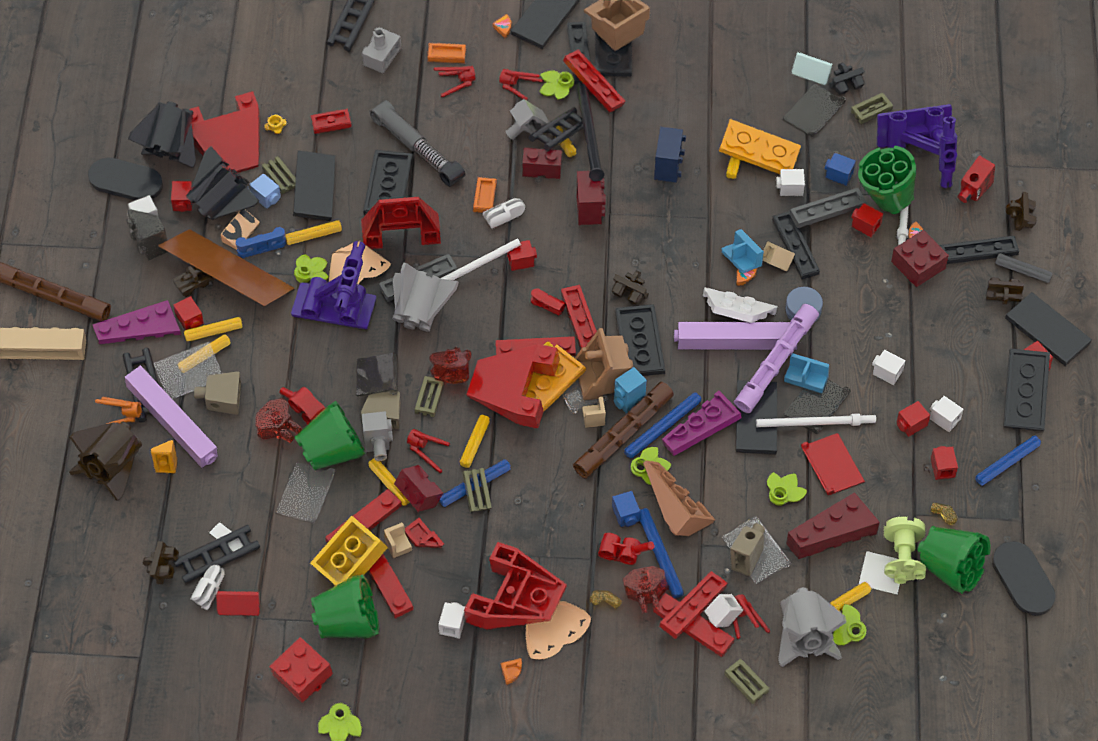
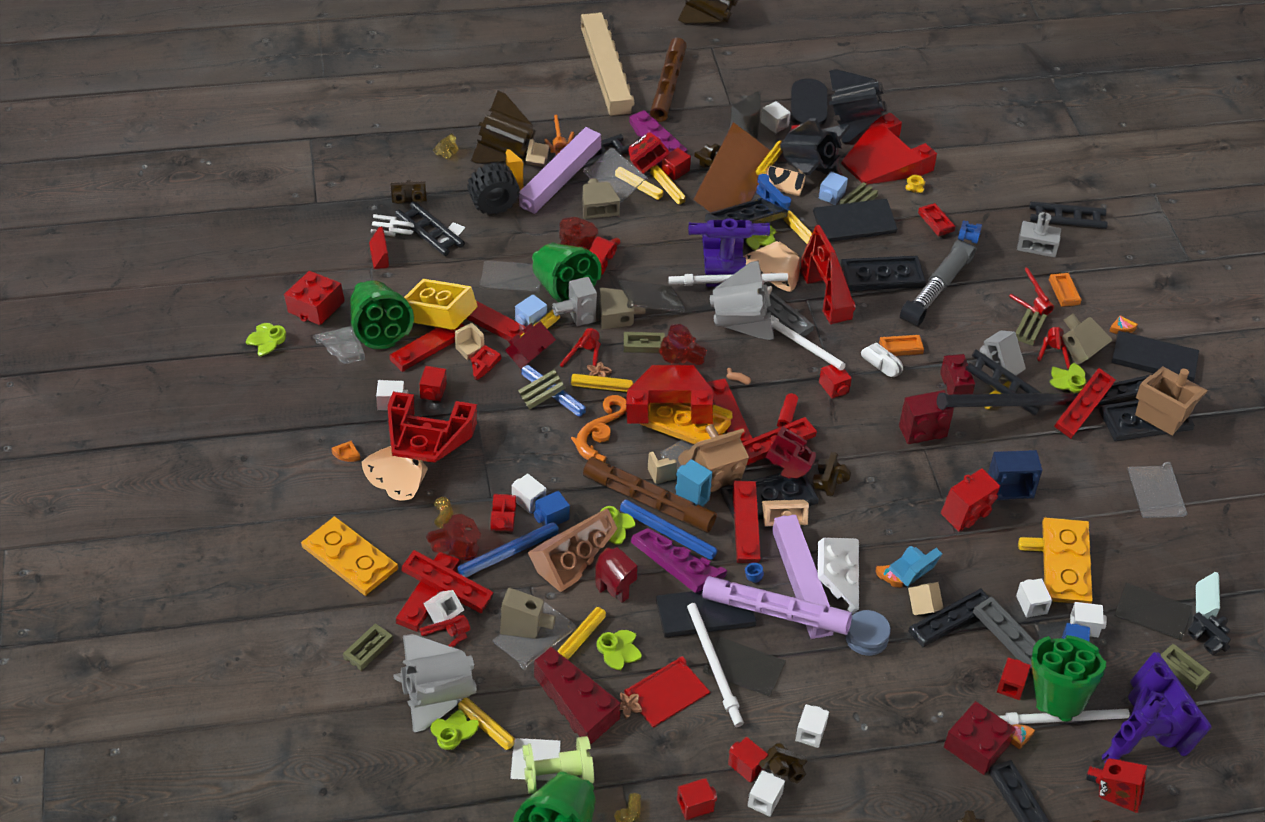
camera: 75 degrees right, 10 degrees down
dark azure panel [784,353,829,393] -> none
none -> light orange piece [301,516,398,596]
none -> clear wing [315,326,365,364]
none -> red brick [419,366,447,401]
none -> clear yellow tile [433,133,459,159]
none -> black tyre [467,163,520,215]
none -> white brick [512,473,546,514]
none -> light blue brick [515,295,547,327]
none -> tan panel [526,139,550,167]
none -> yellow axle [558,607,606,660]
none -> orange plant [571,395,626,462]
none -> nougat plant [587,362,612,377]
none -> dark red brick [595,547,638,603]
none -> nougat plant [620,693,642,719]
none -> red torso [628,132,670,174]
none -> white bar [668,273,788,286]
none -> black tile [705,198,788,223]
none -> nougat piece [727,368,751,385]
none -> red plate [733,481,760,563]
none -> blue hinge [745,563,764,583]
none -> yellow axle [756,141,783,175]
none -> dark brown hips [759,743,808,784]
none -> light nougat slope [762,500,809,526]
none -> dark red brick [766,426,816,478]
none -> red brick [941,468,1000,532]
none -> blue plate [958,220,982,244]
none -> olive tile [1016,309,1047,346]
none -> dark tan torso [1062,313,1112,365]
none -> white brick [1070,602,1107,637]
none -> clear piece [1127,462,1188,518]

